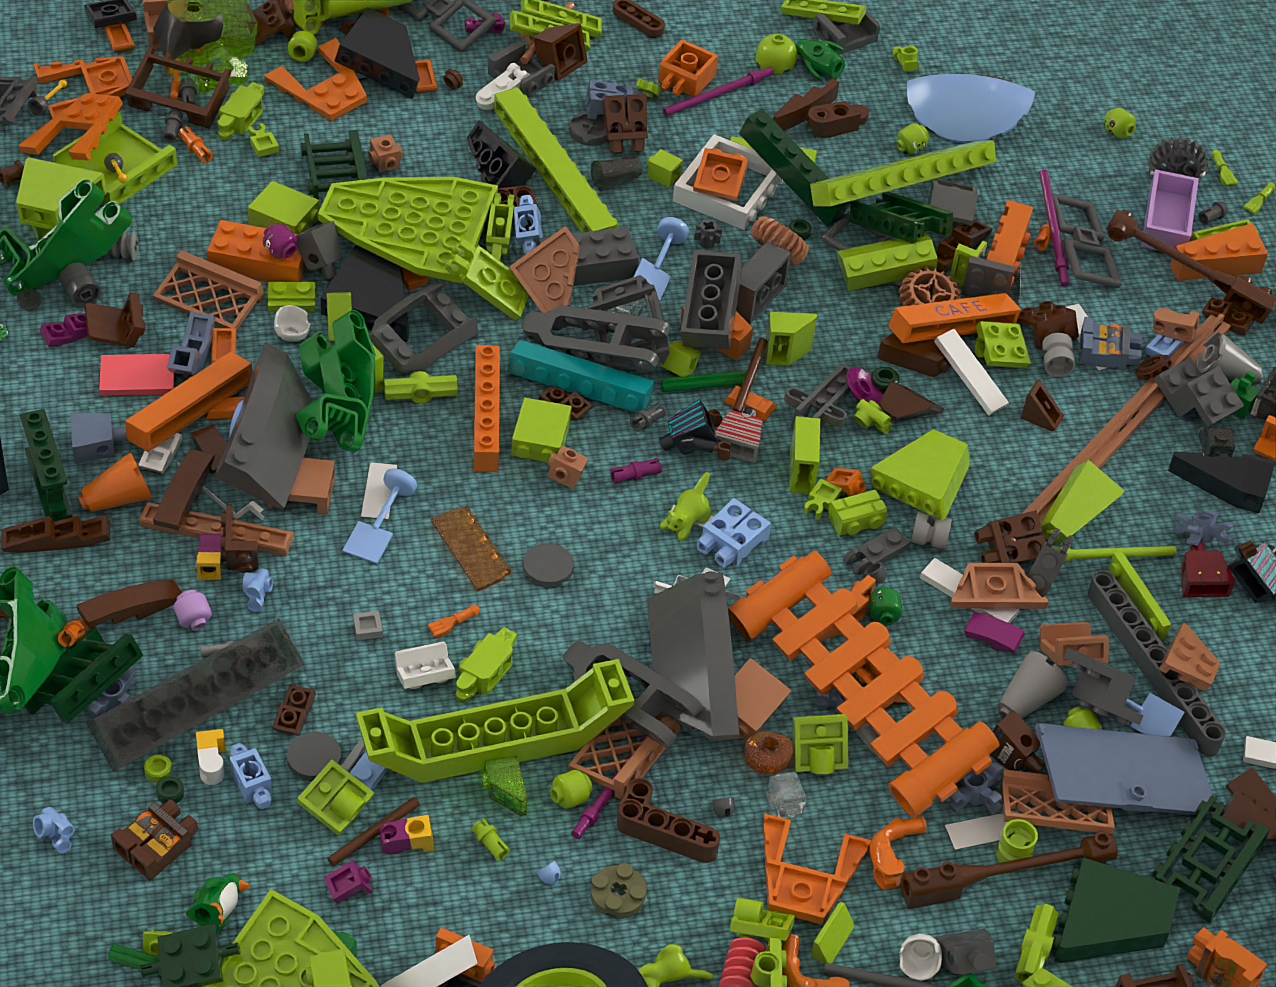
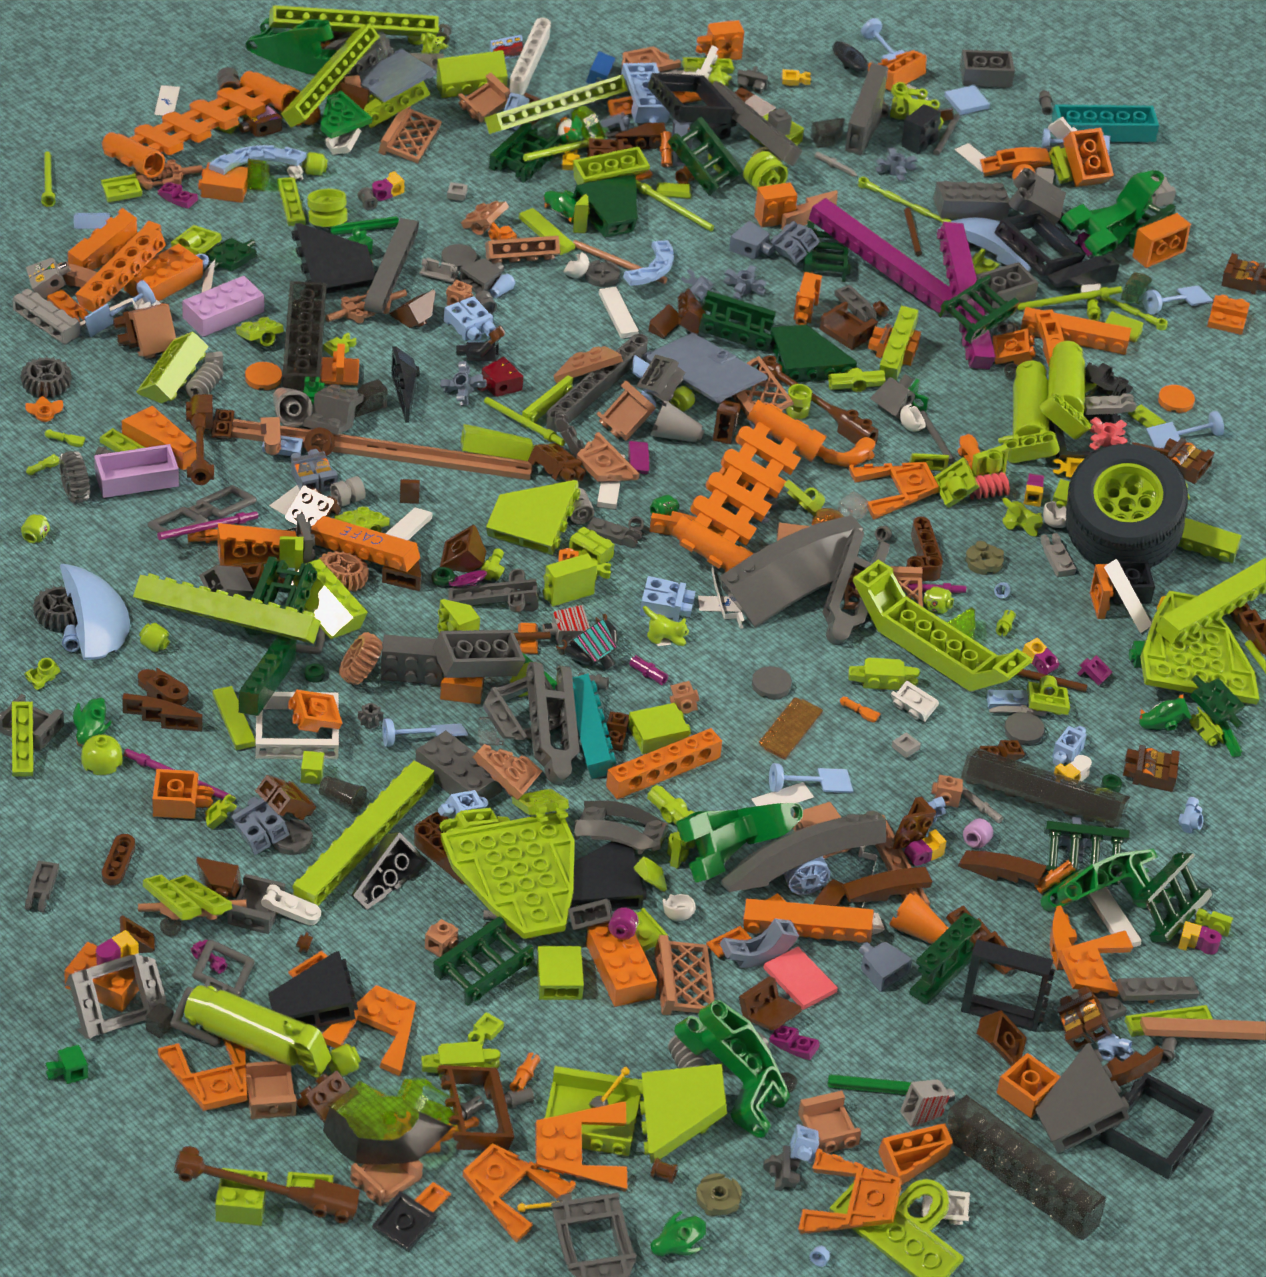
camera: 120 degrees left, 5 degrees down
none -> nougat brick [931,775,963,808]

